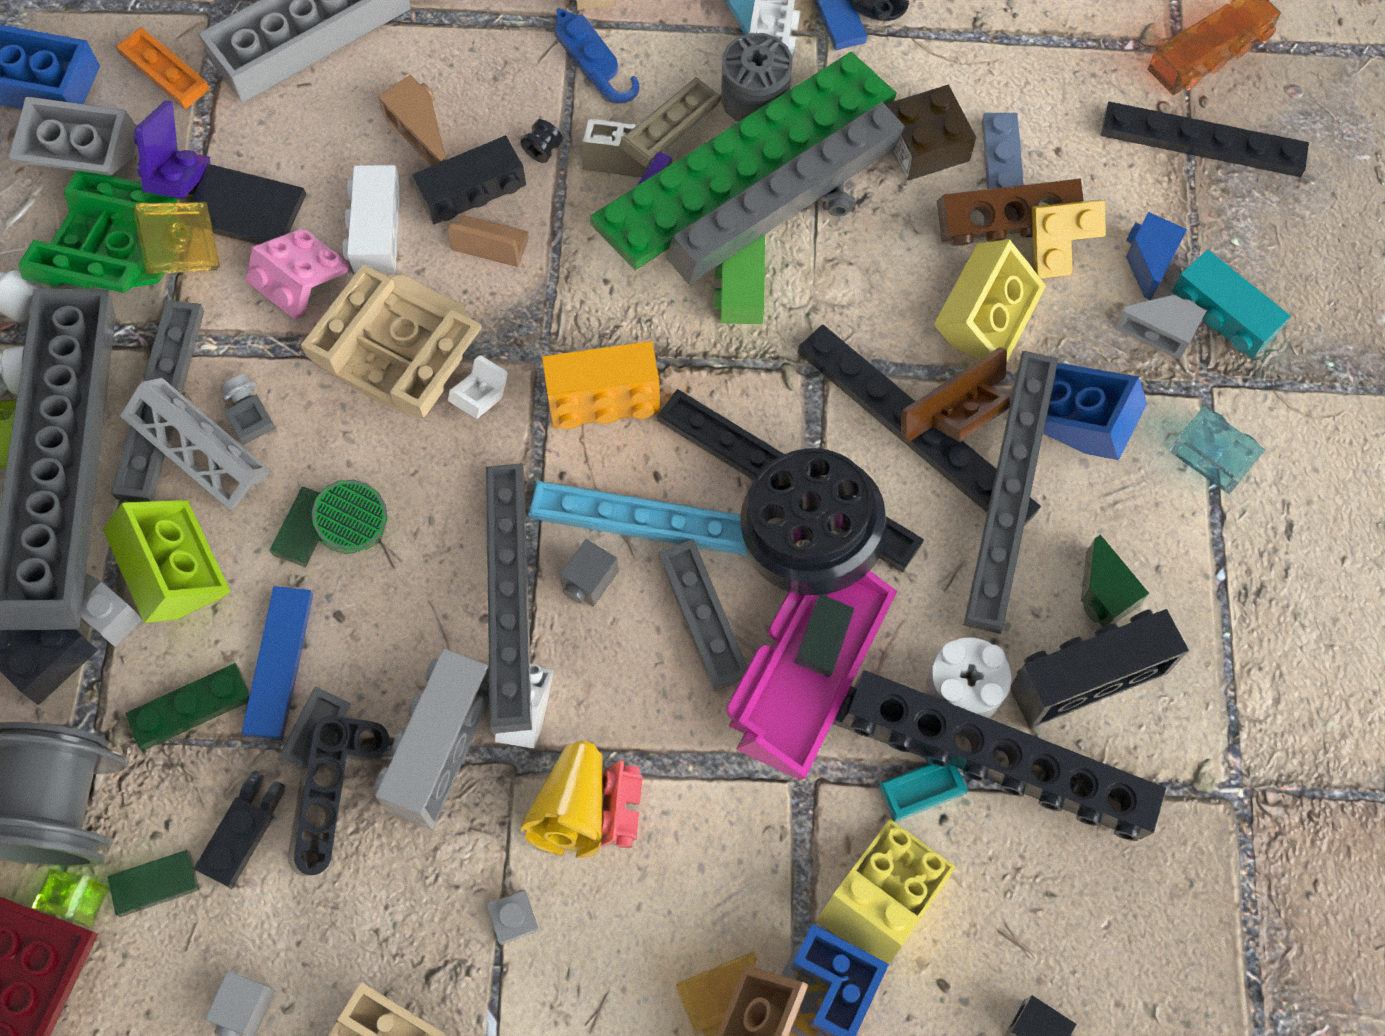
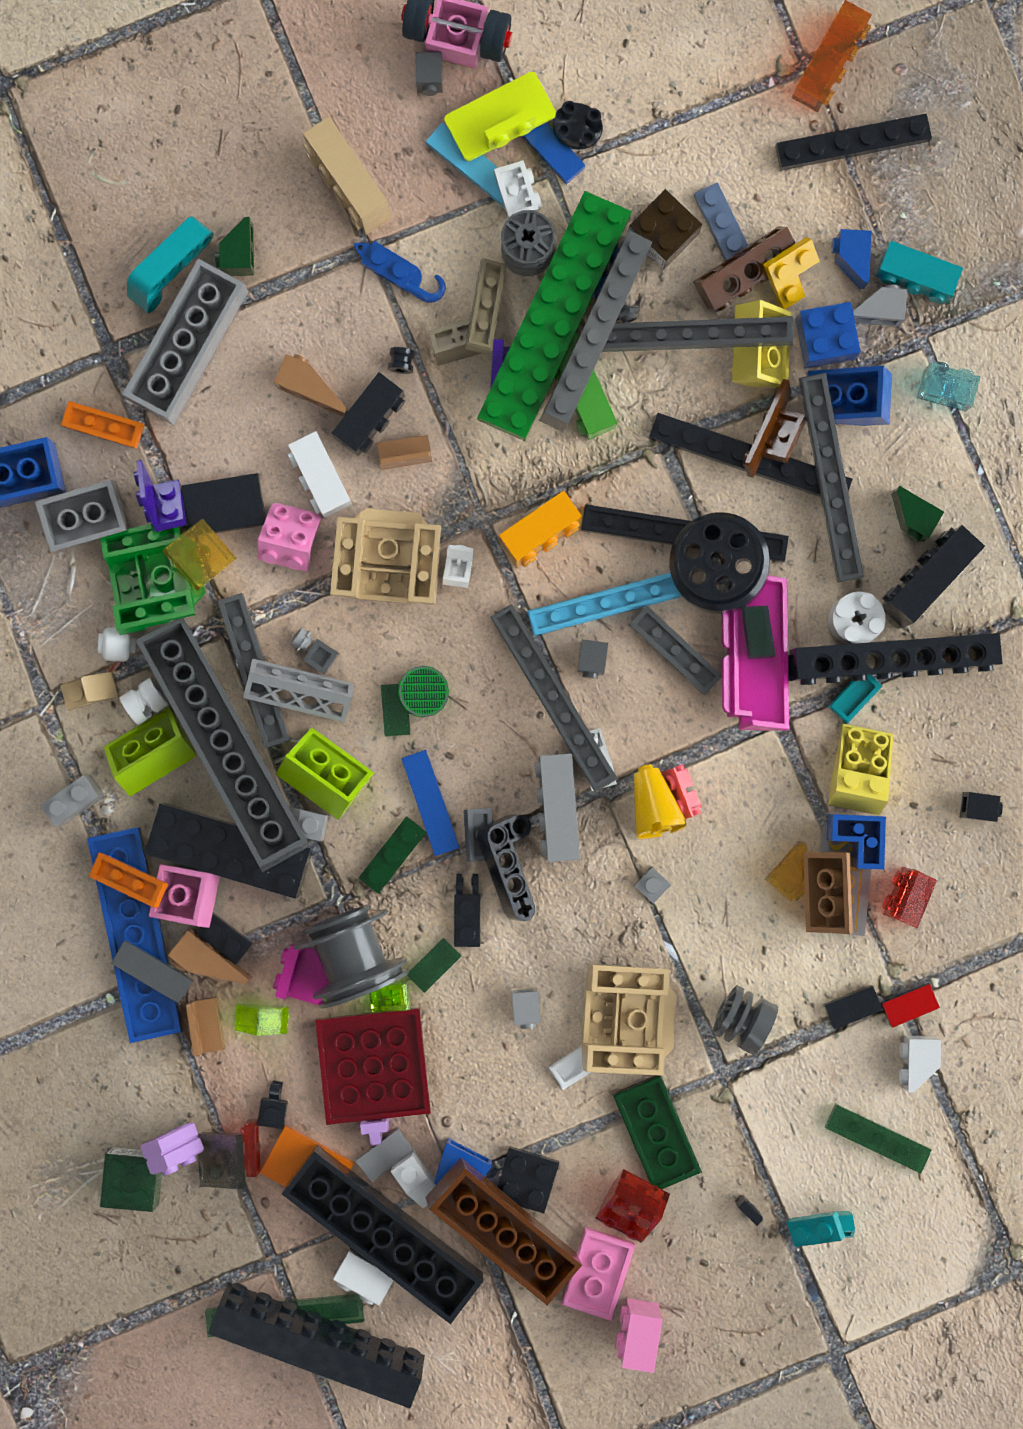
camera: 25 degrees left, 20 degrees up
none -> dark grey plate [602,316,794,352]
none -> blue brick [795,302,861,369]

